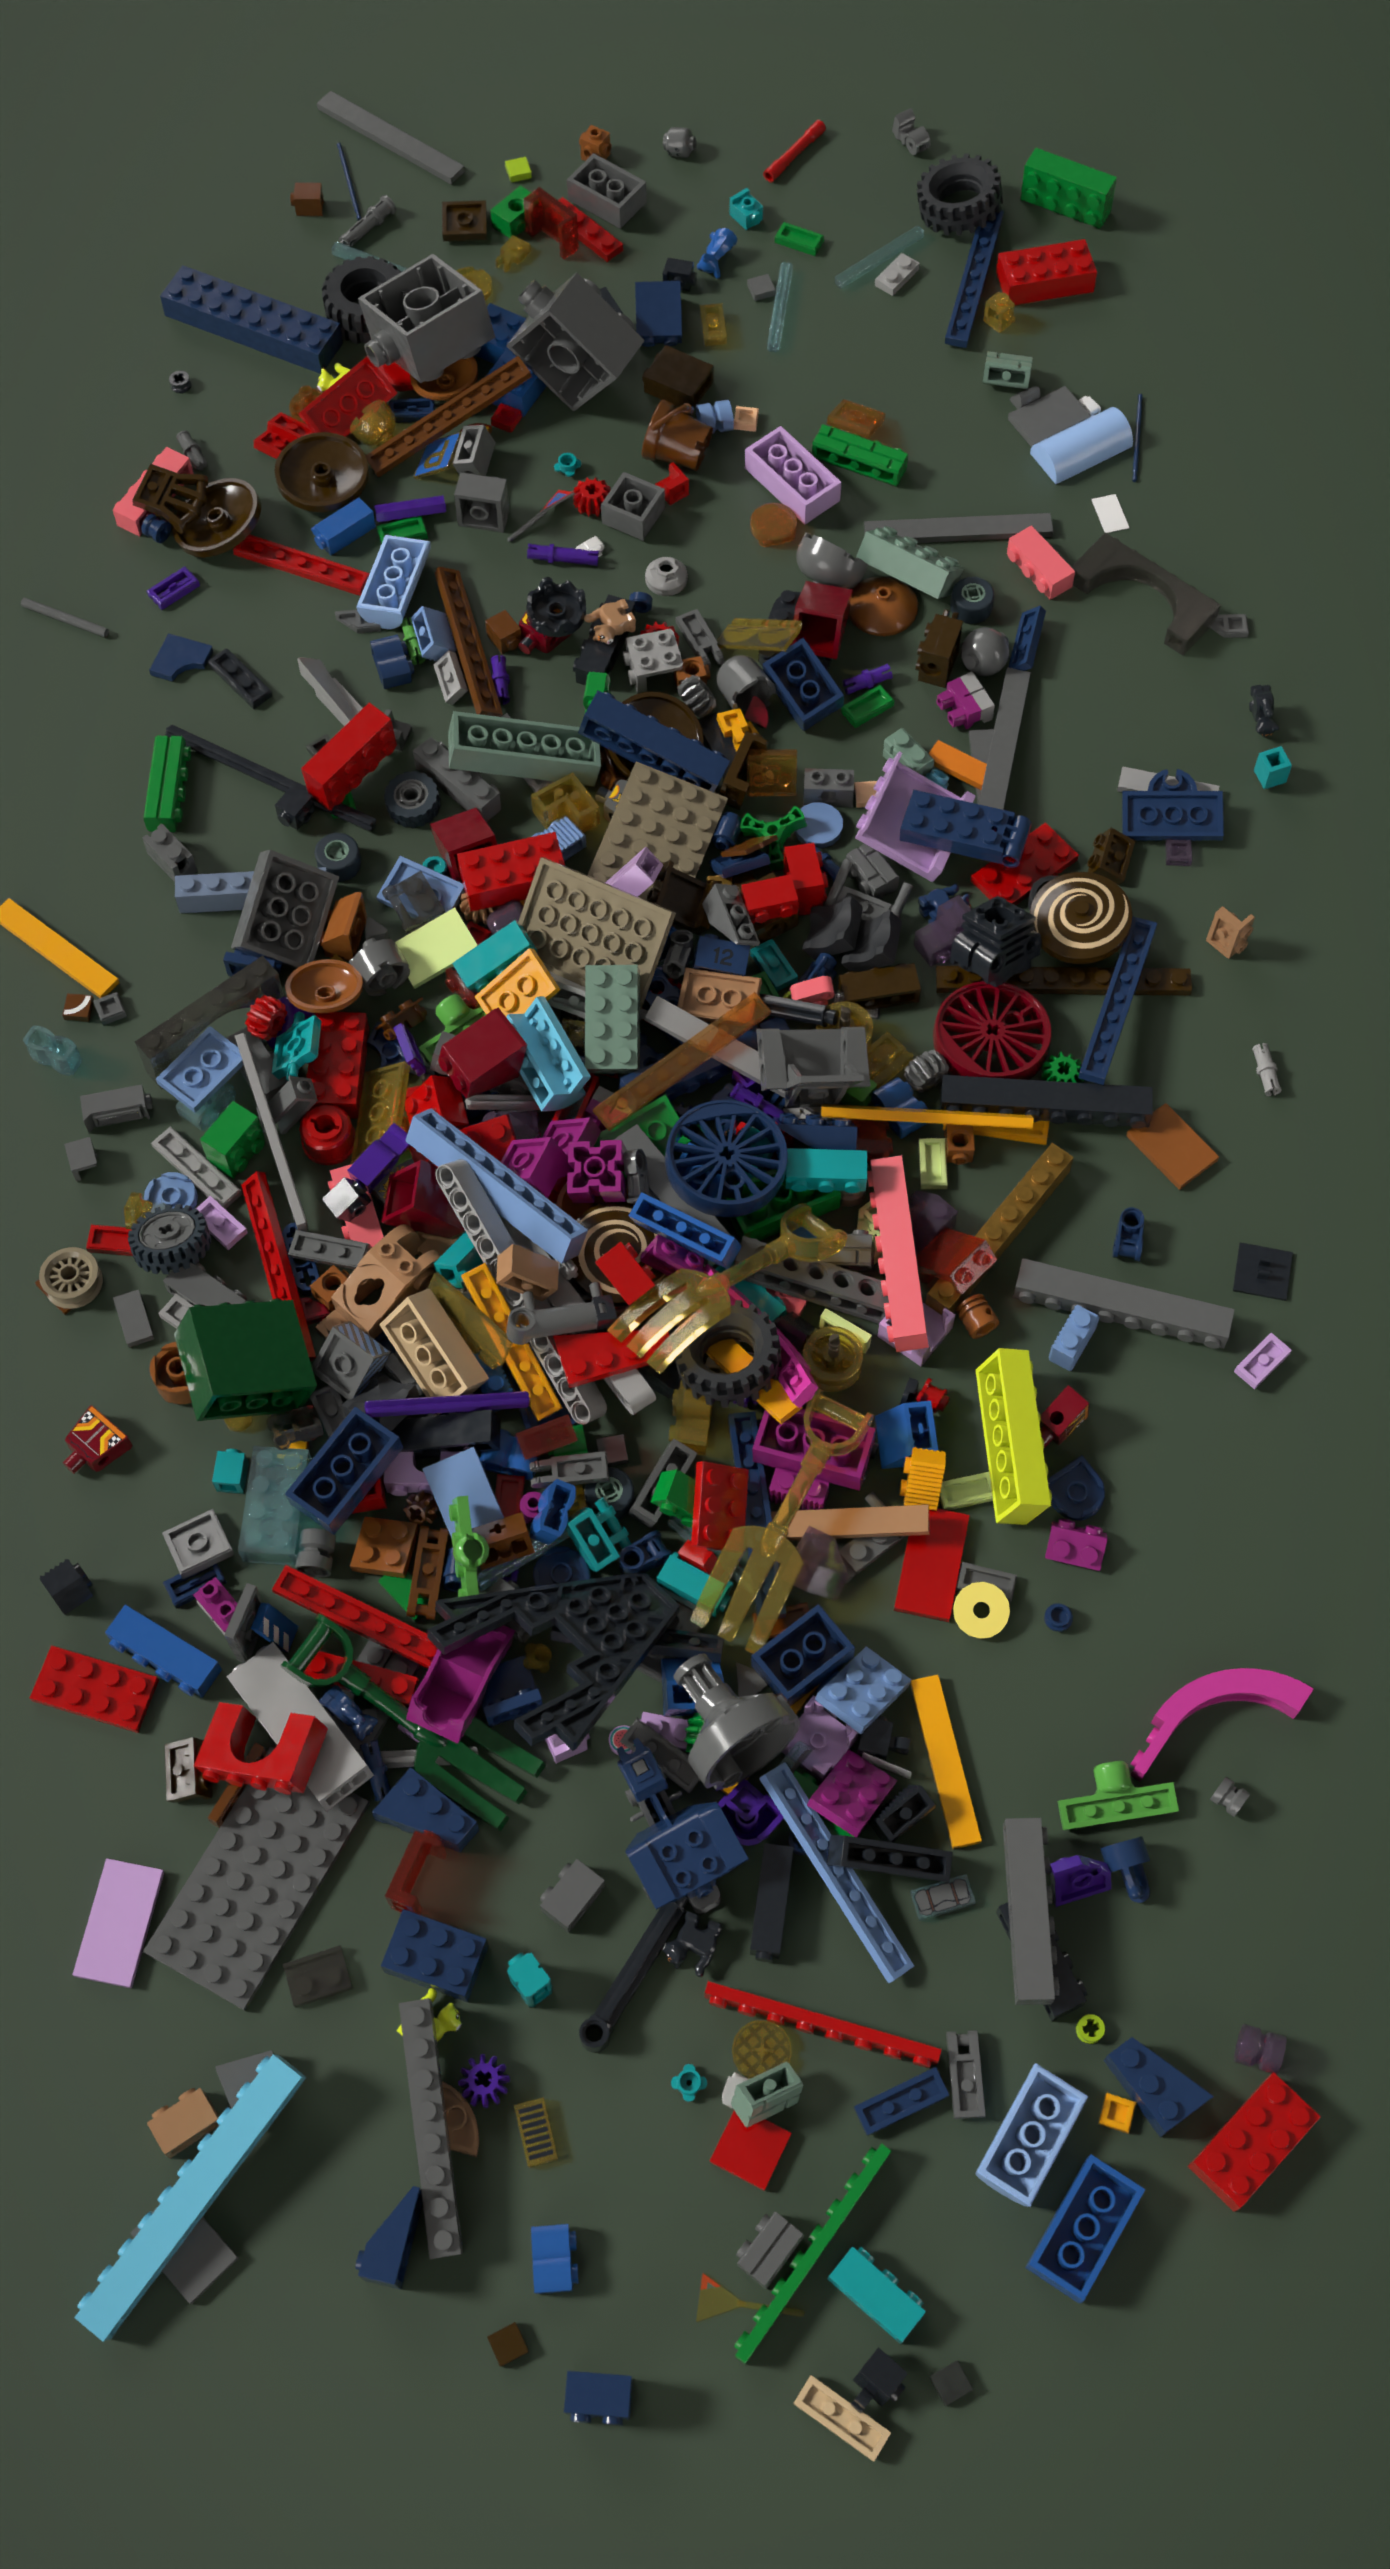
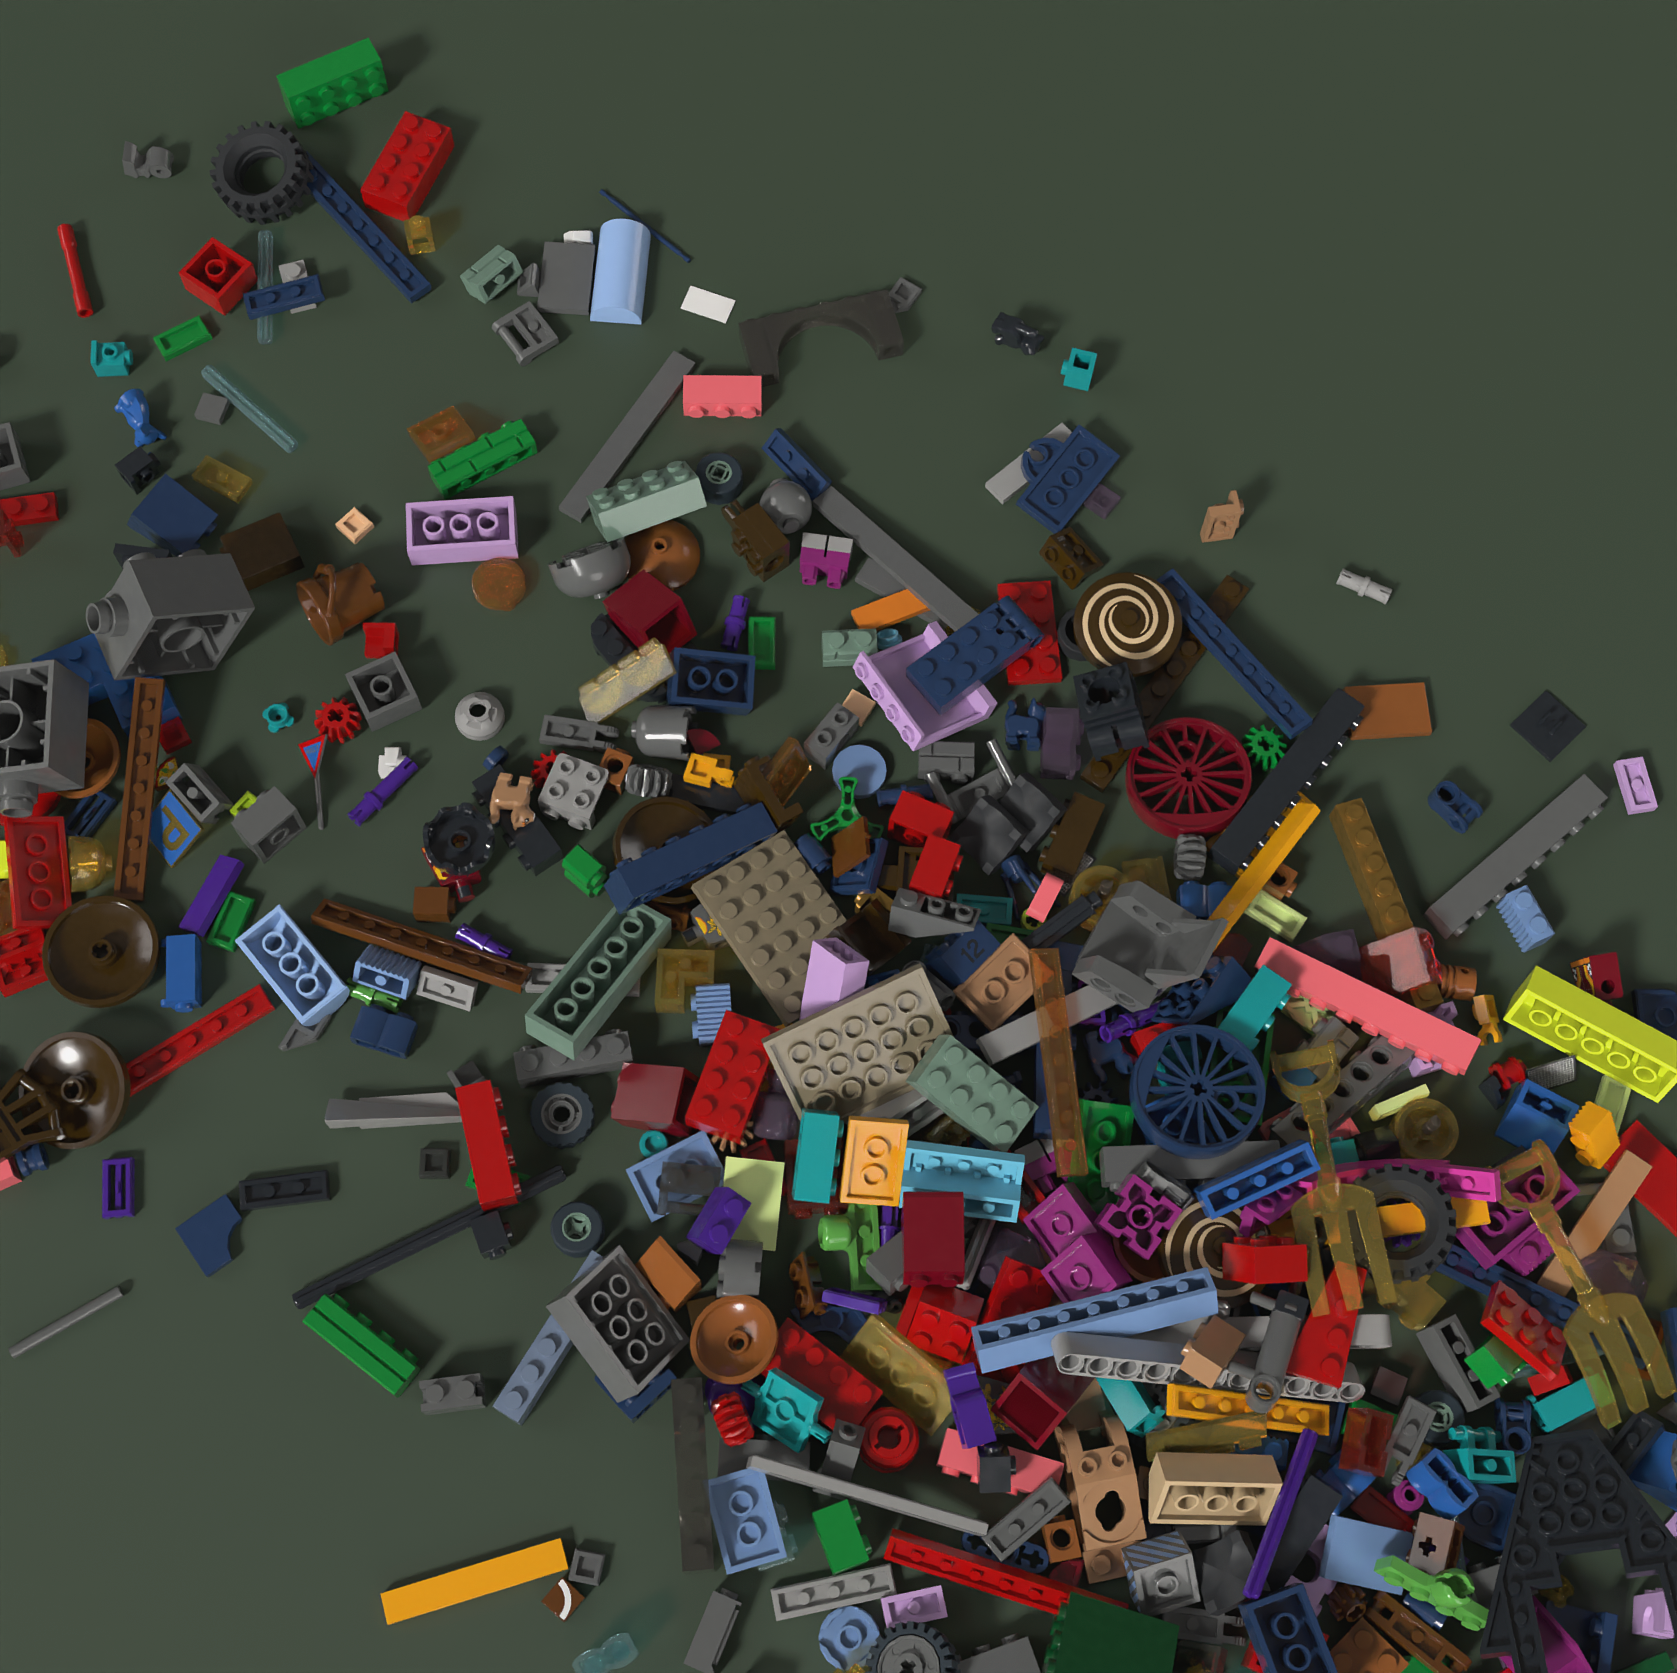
camera: 60 degrees left, 5 degrees up
medium blue wheel [696,400,734,434] -> none
none -> red brick [178,237,258,316]
none -> dark blue tile [243,274,325,320]
none -> dark grey plate [492,301,559,367]
none -> dark purple brick [686,1187,751,1254]
none -> light orange plate [1472,995,1502,1046]
none -> black sticker [1525,1055,1577,1090]

